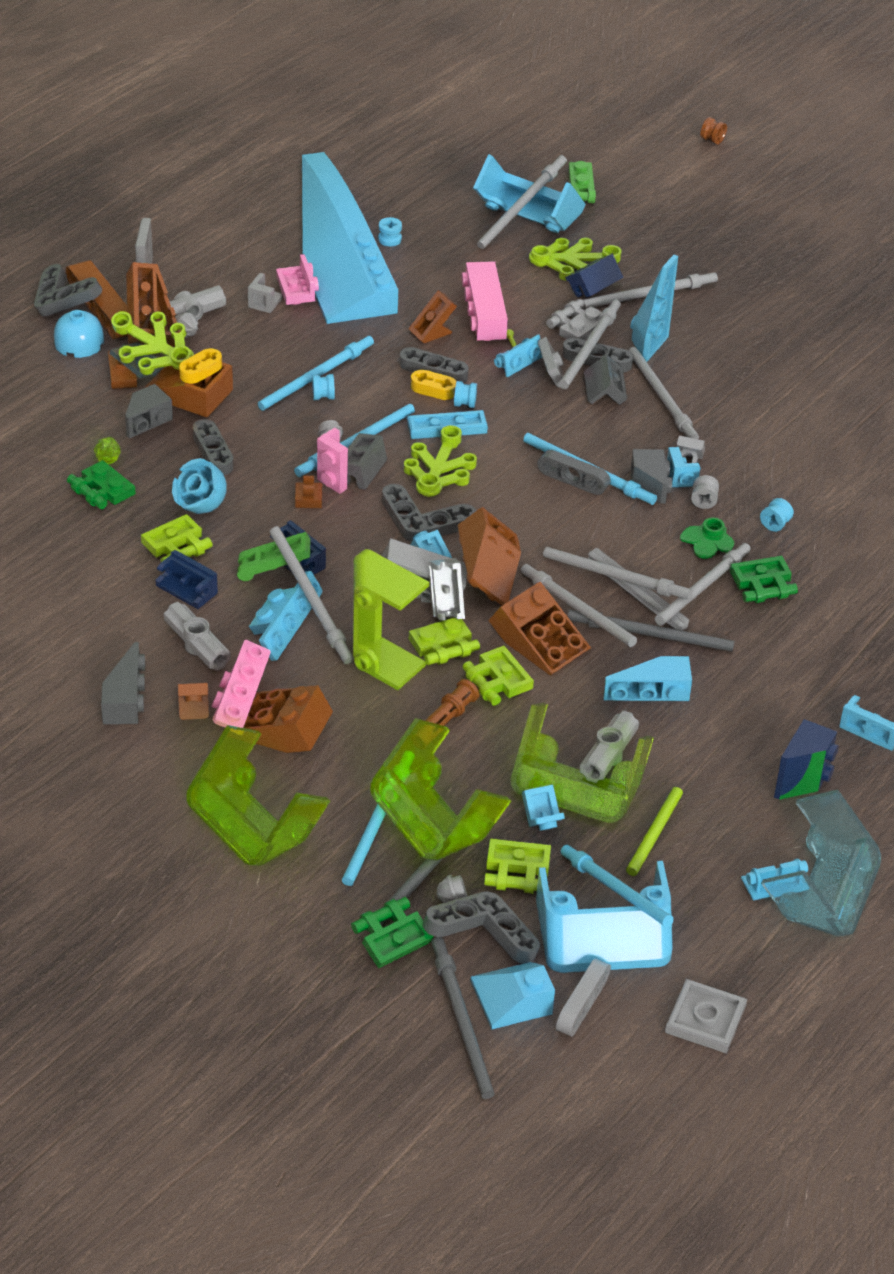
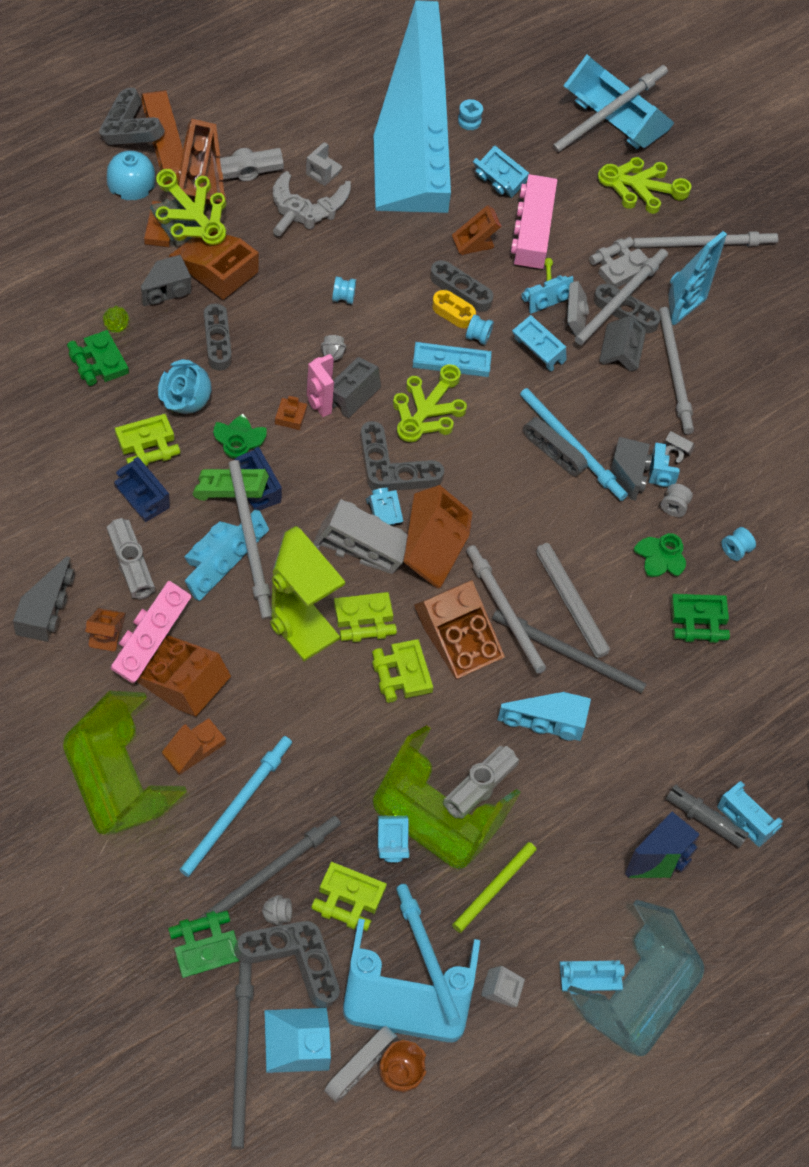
camera: 10 degrees right, 15 degrees up
light grey tile [135,218,153,264] -> none
light grey plate [175,312,199,337] -> none
yellow beam [179,349,222,384] -> none
medium azure bar [258,336,374,411] -> none
bright pink bracket [276,254,319,305] -> none
medium azure bar [294,404,415,477] -> none
clear neon green windscreen [370,718,511,861] -> none
dark orange pin [409,679,480,748] -> none
hinge [428,558,465,620] -> none
light grey bar [543,547,693,600] -> none
dark blue hinge [565,253,624,298] -> none
bright green plate [568,161,596,203] -> none
light grey bar [655,543,751,626] -> none
light grey tile [665,979,747,1054] -> none
none -> dark orange slope [162,718,226,775]
none -> green plate [213,414,267,458]
none -> light grey bar [273,171,351,236]
none -> dark orange hair [379,1039,427,1093]
none -> medium azure bracket [473,146,529,198]
none -> light grey slope [481,966,525,1008]
none -> medium azure hinge [512,315,567,371]
none -> dark grey pin [666,784,749,848]

